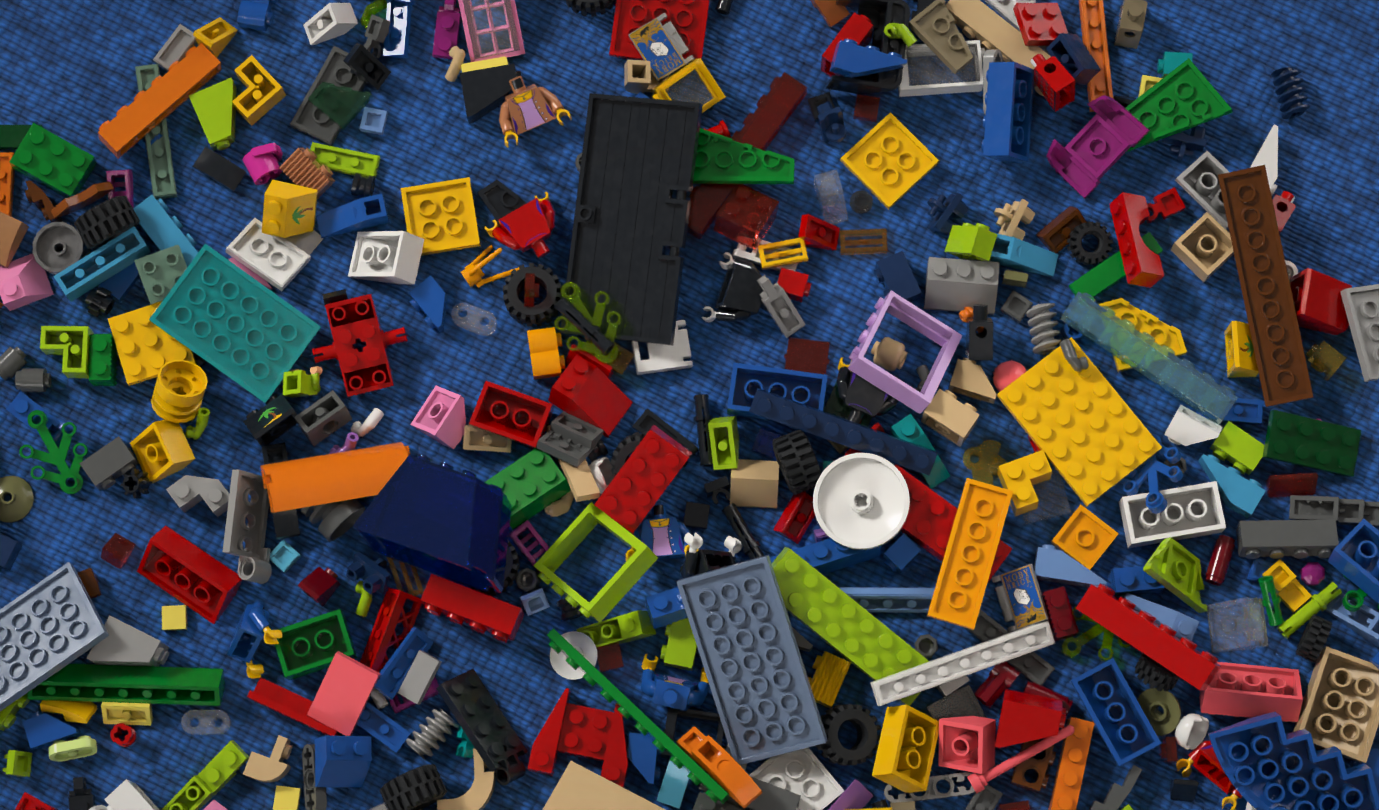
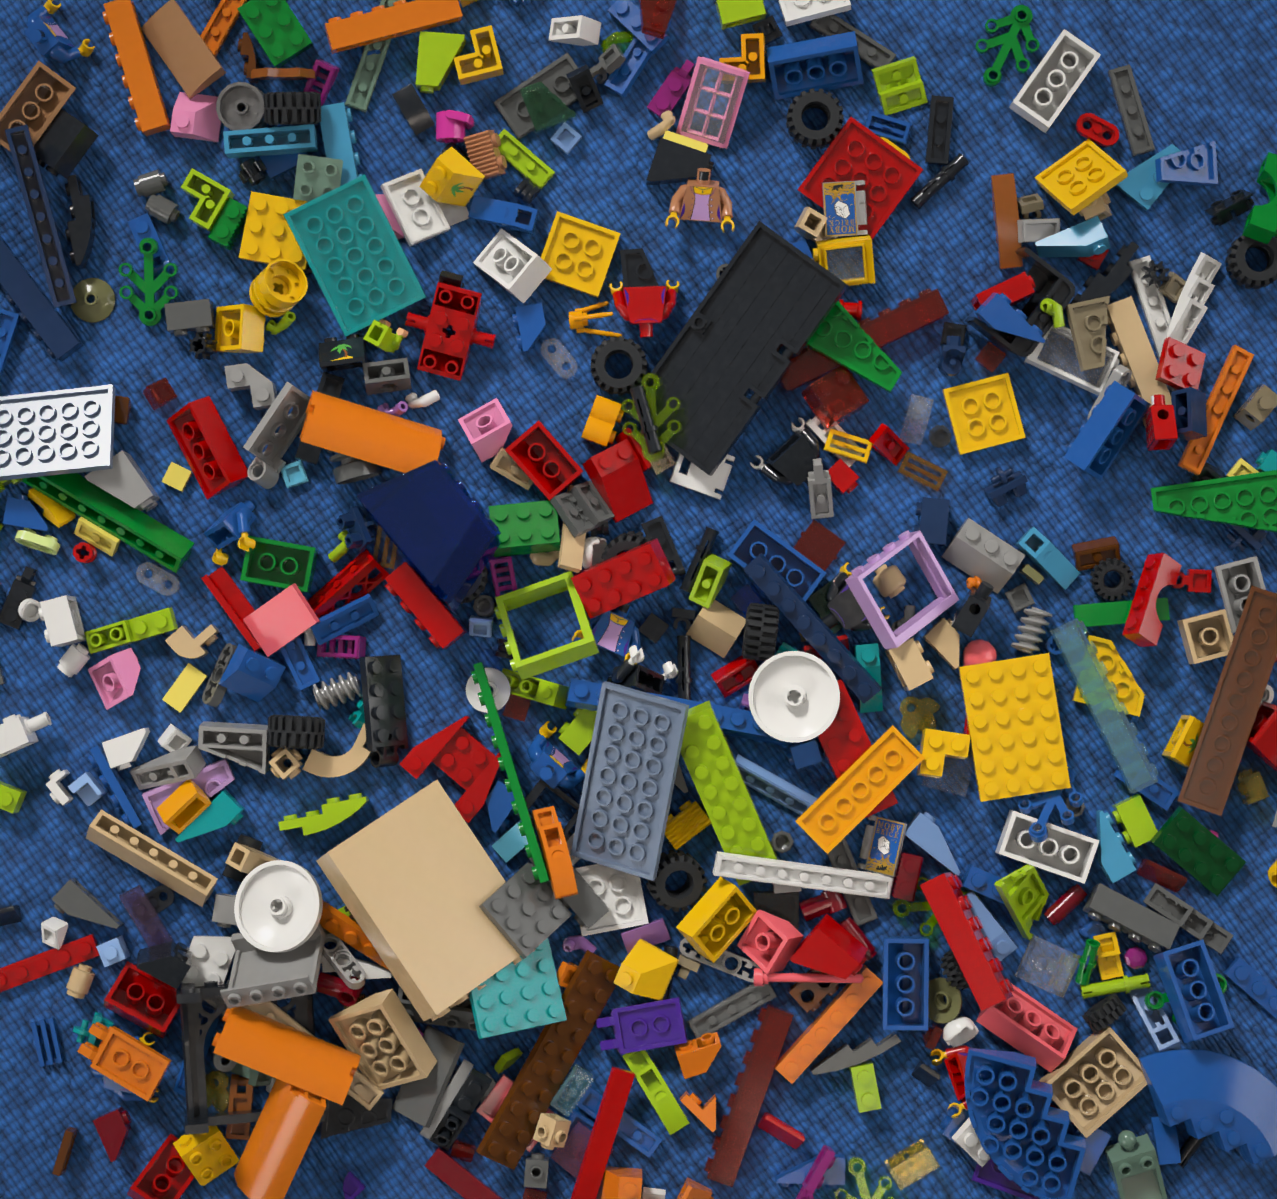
camera: 25 degrees right, 10 degrees up
dark red slope [298,567,341,607] -> none
light grey tile [398,650,442,704] -> none
clear red plate [524,273,539,307] -> none
lime brick [944,223,997,261] -> none
tan hips [994,199,1035,240] -> none
magenta piece [1047,95,1150,199] -> none
light orange plate [1051,504,1119,570] -> none
dark grey arm [1060,339,1089,372] -> none
white slope [1164,405,1223,446] -> none

